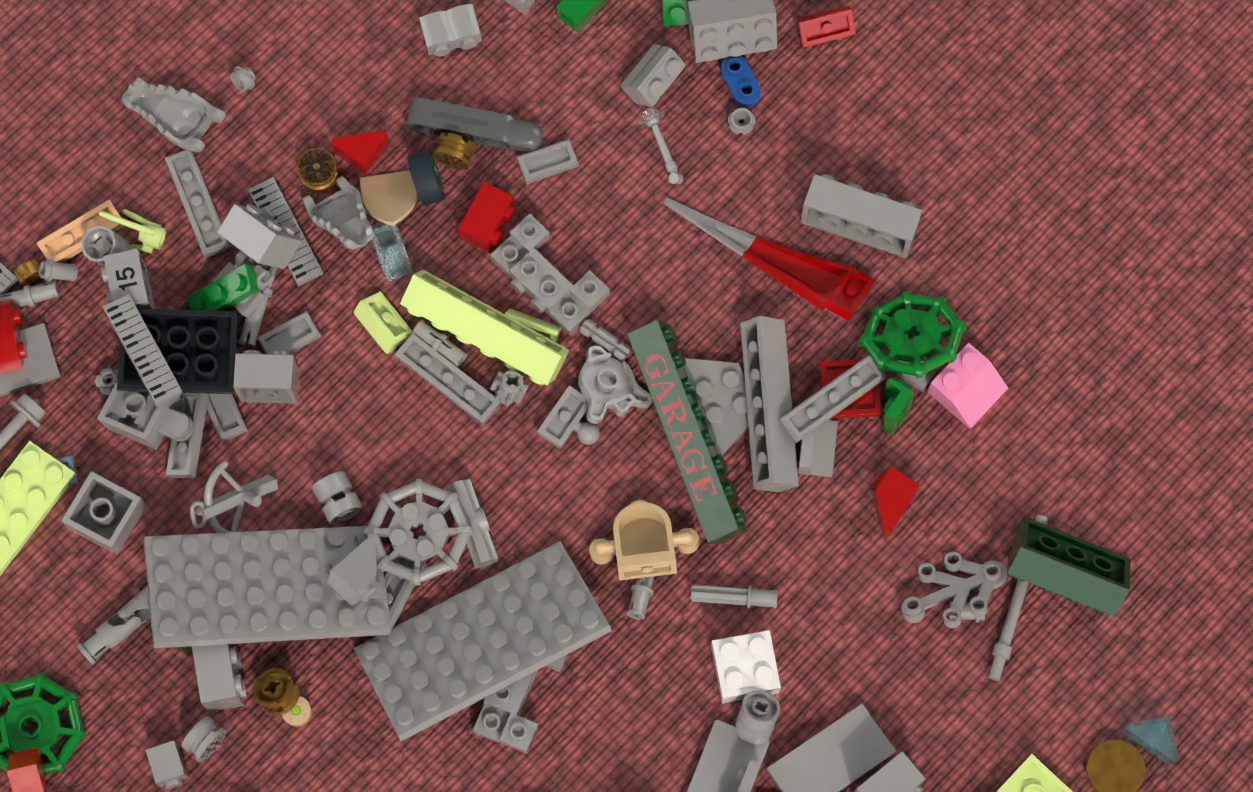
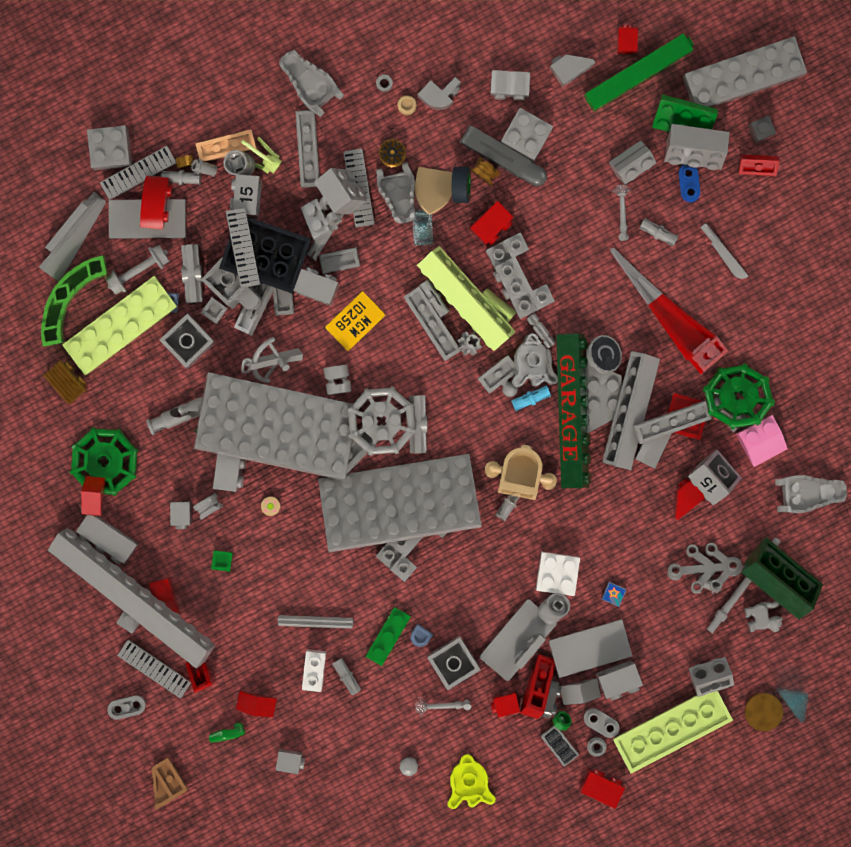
camera: 20 degrees right, 15 degrees up
light grey plate [95,367,118,395] -> none
green plate [187,264,259,311] -> none
light grey plate [230,66,256,92] -> none
pearl gold wheel [253,668,300,715] -> none
light grey slope [327,535,377,606] -> none
red slope [331,130,389,175] -> none
yellowish green slope [354,291,413,354] -> none
light grey tile [517,139,579,184] -> none
light grey axle [690,584,778,609] -> none
light grey plate [728,108,755,134] -> none
light grey brick [800,174,922,258] -> none
green bracket [882,377,914,436] -> none
none -> light grey piece [181,244,203,303]
none -> light grey plate [201,297,228,324]
none -> yellow sticker [325,291,385,351]
none -> light grey axle [376,74,393,92]
none -> tan tile [397,95,417,115]
none -> light grey brick [418,77,461,110]
none -> light grey brick [501,108,553,163]
none -> medium azure pin [511,385,551,411]
none -> black tile [586,335,622,374]
none -> tile [601,582,627,607]
none -> light grey pin [639,218,679,247]
none -> light grey brick [688,450,742,506]
none -> light grey brick [689,657,734,697]
none -> light grey piece [700,223,748,279]
none -> light grey animal [744,601,783,632]
none -> light grey animal [775,475,847,513]

